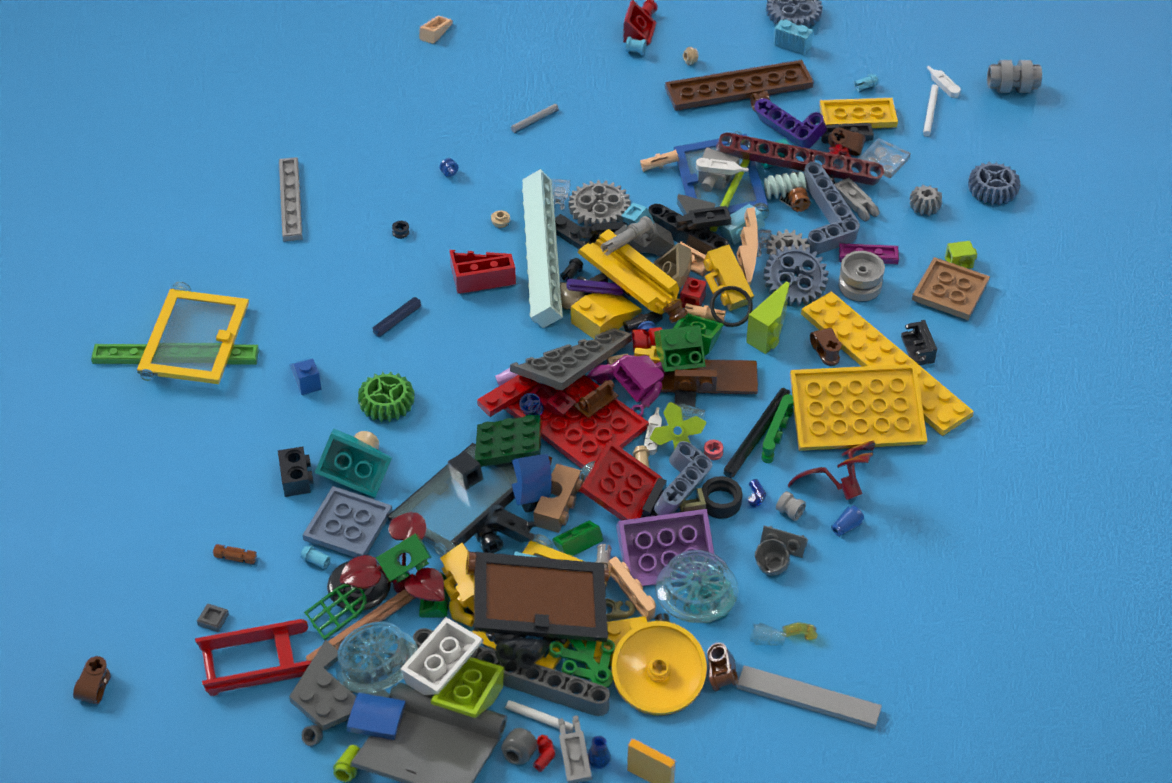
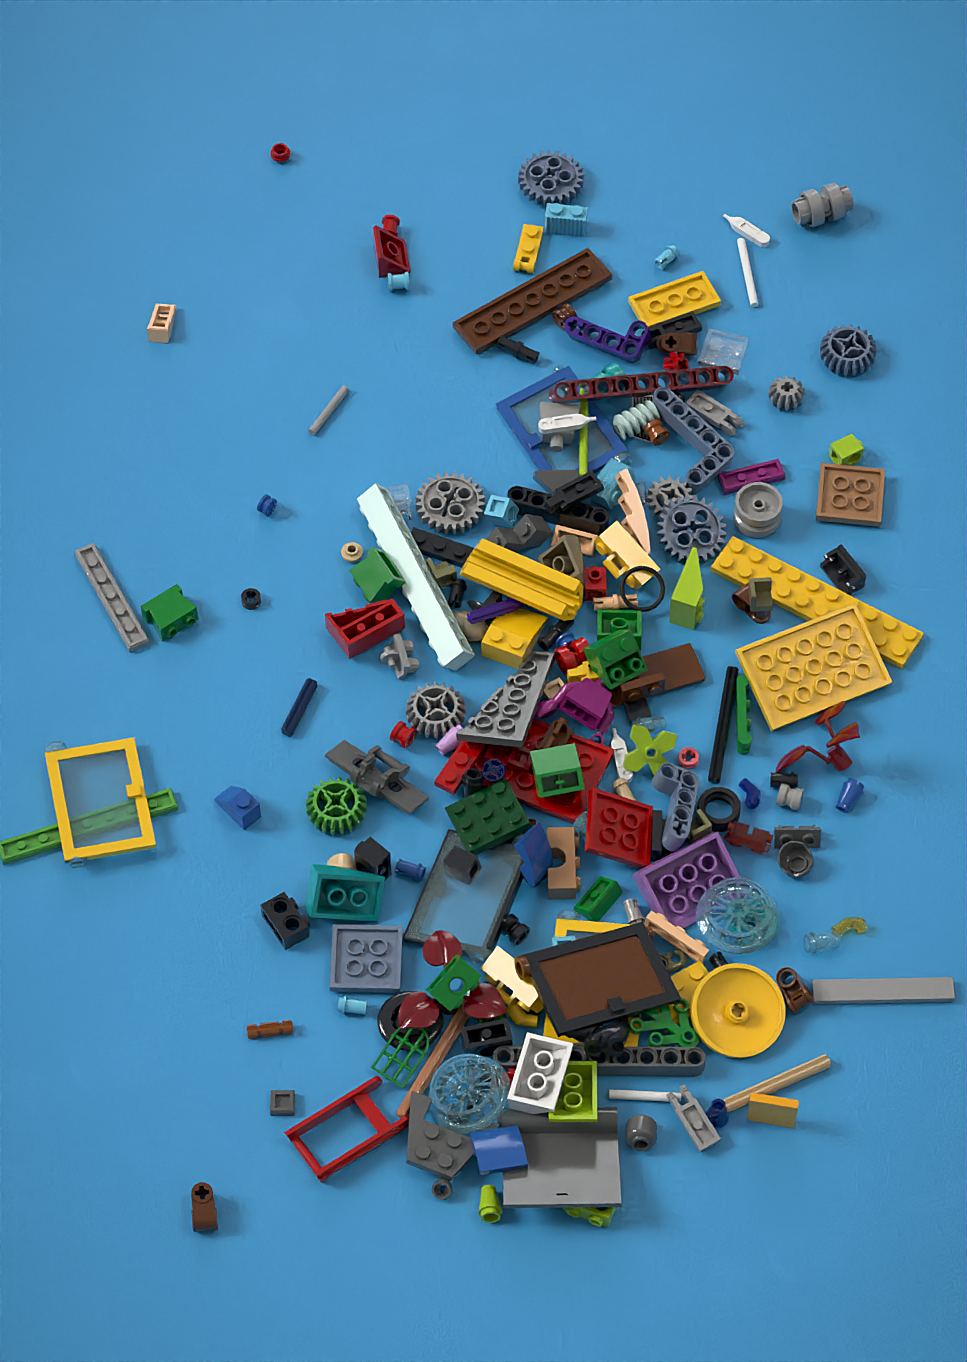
camera: 20 degrees left, 10 degrees up
black hinge [484,504,537,543] -> none
red arm [533,735,555,772] -> none
black hinge [576,222,628,242] -> none
light grey pin [601,216,654,255] -> none
light nougat pin [640,150,679,172] -> none
reddish brown wheel [663,299,688,323] -> none
tan plate [683,47,698,65] -> none
none -> green hips [141,584,198,641]
none -> dark grey piece [325,740,429,815]
none -> green hips [349,547,406,603]
none -> black brick [354,837,392,880]
none -> light grey hips [380,634,419,680]
none -> red wheel [390,721,417,749]
none -> blue pin [395,859,426,881]
none -> light grey gear [405,681,466,739]
none -> olive panel [426,558,457,589]
none -> black brick [461,1018,513,1061]
none -> black cone [462,768,485,798]
none -> black pin [497,335,540,364]
none -> yellow plate [513,224,544,274]
none -> green slope [530,743,585,798]
none -> tan axle [723,1054,831,1112]
none -> clear red hinge [724,821,774,854]
none -> olive panel [748,577,773,612]
none -> black pin [770,771,798,789]

